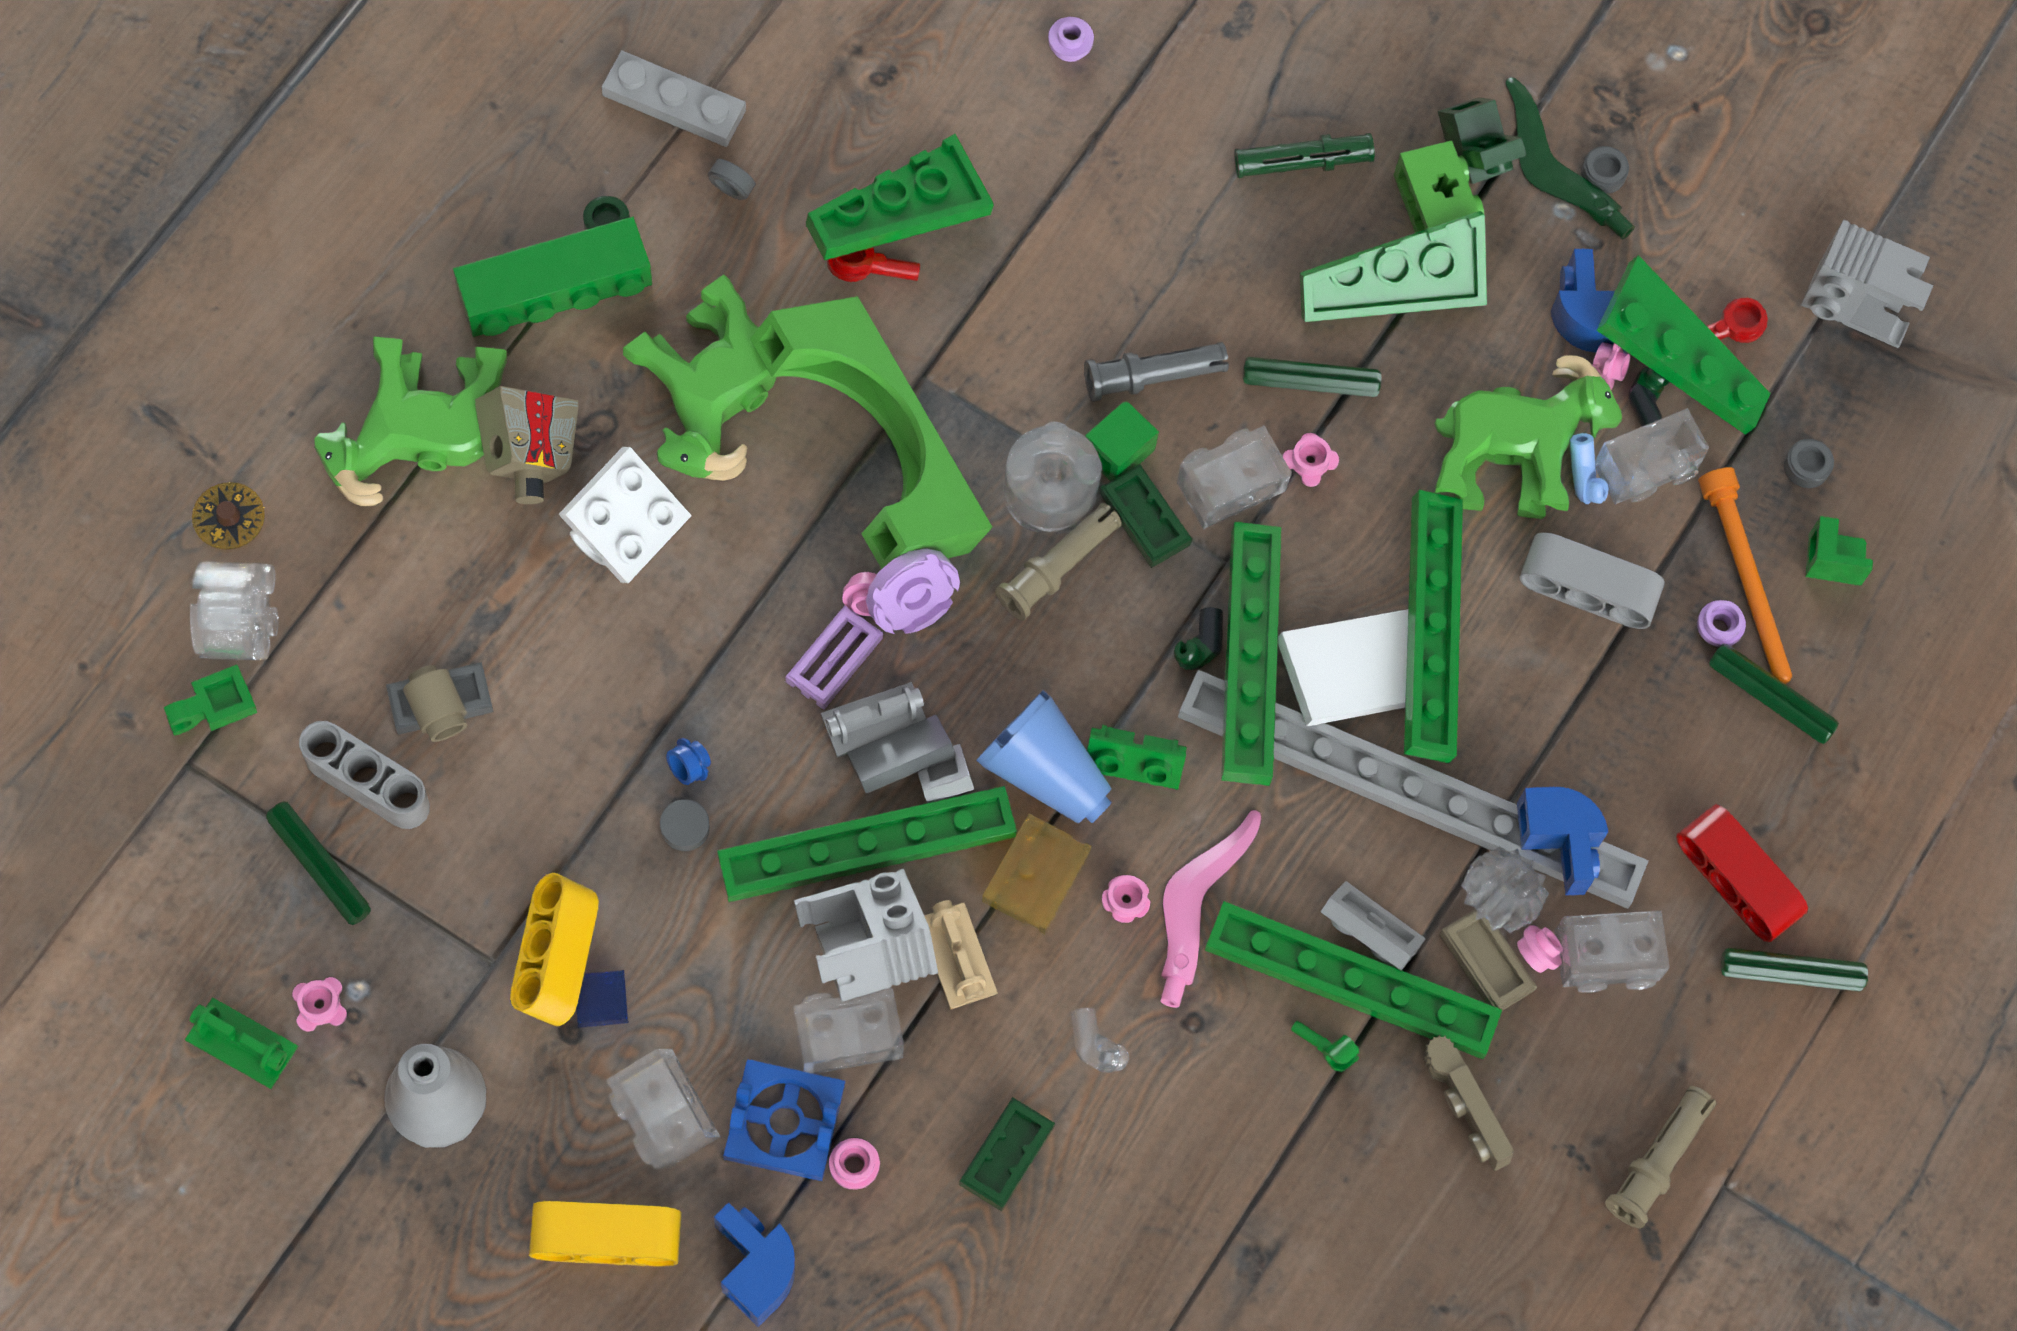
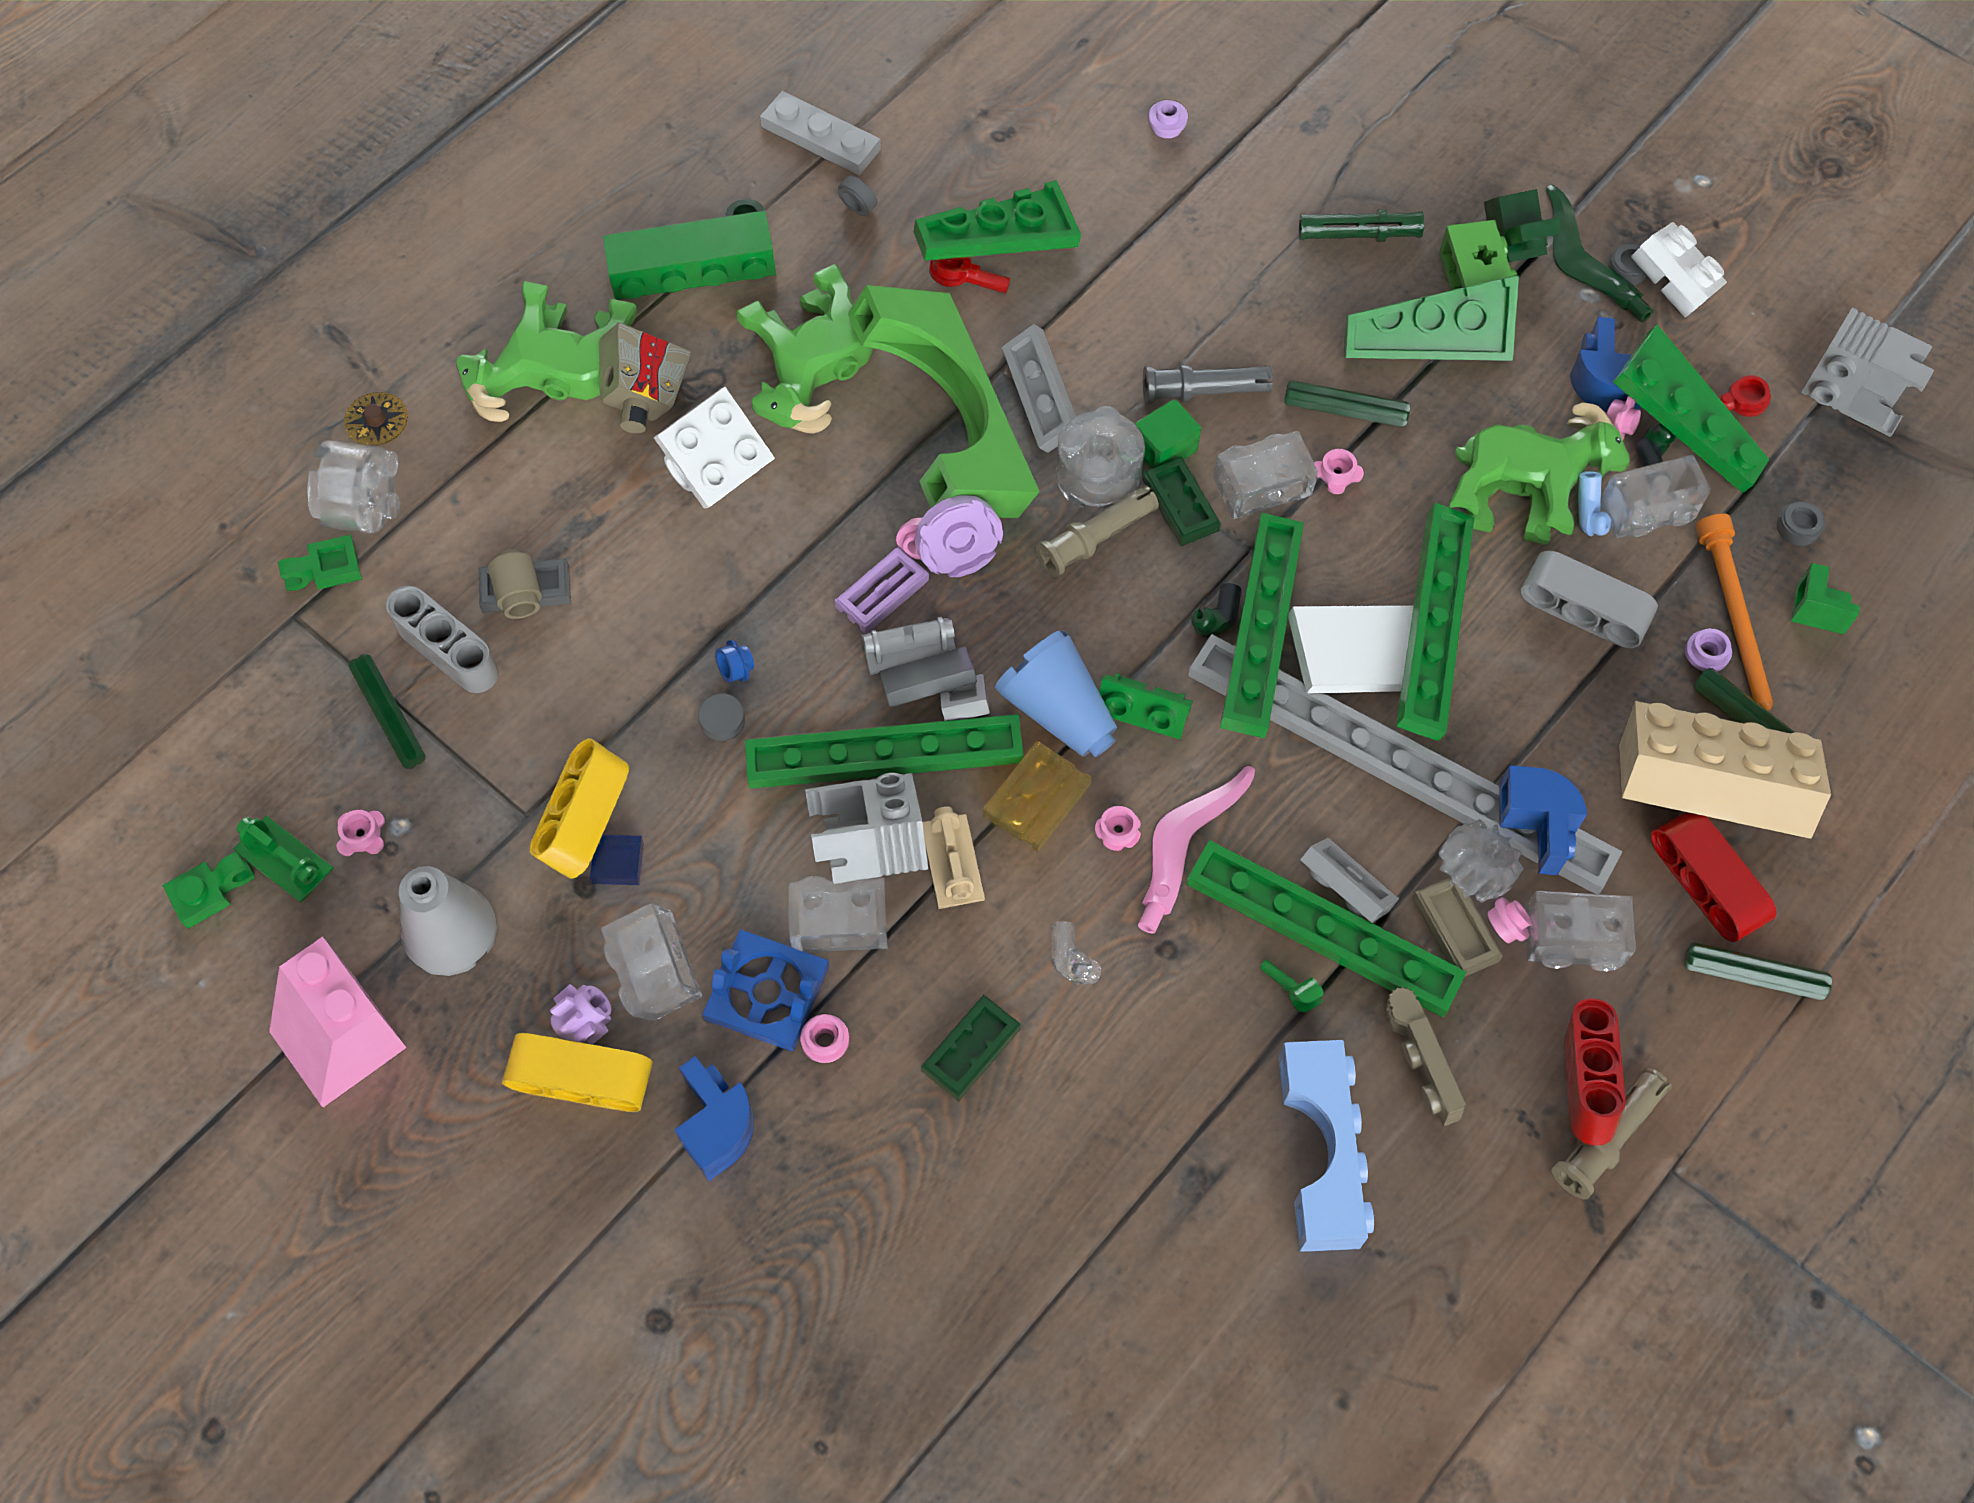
camera: 15 degrees right, 5 degrees down
none -> green plate [162,852,255,929]
none -> bright pink slope [269,937,406,1107]
none -> lavender gear [550,984,611,1045]
none -> light grey plate [1002,324,1081,452]
none -> light blue arch [1278,1040,1374,1252]
none -> red beam [1564,998,1626,1146]
none -> tan brick [1619,701,1831,839]
none -> white plate [1631,222,1727,318]

